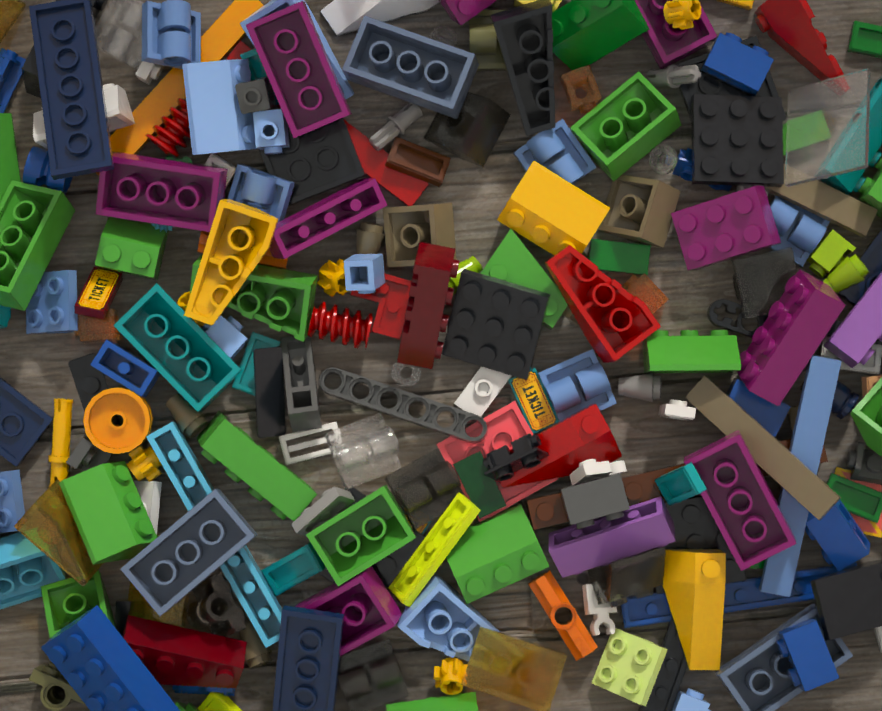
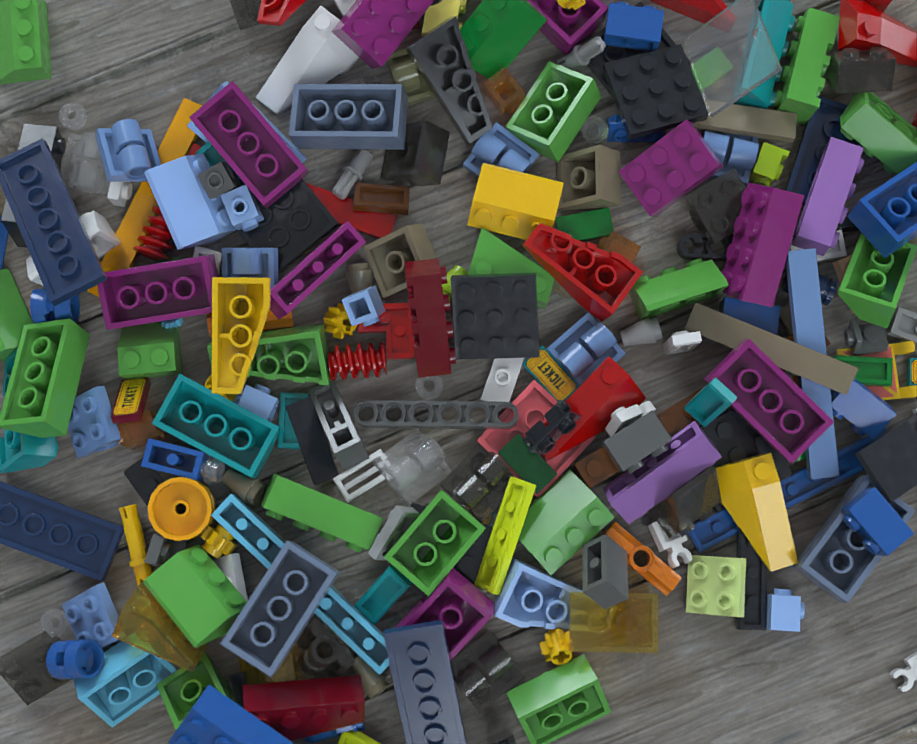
camera: 10 degrees left, 5 degrees down
lime cone [823,254,869,293] -> none
none -> clear plate [201,456,225,485]
none -> dark grey brick [583,534,629,609]

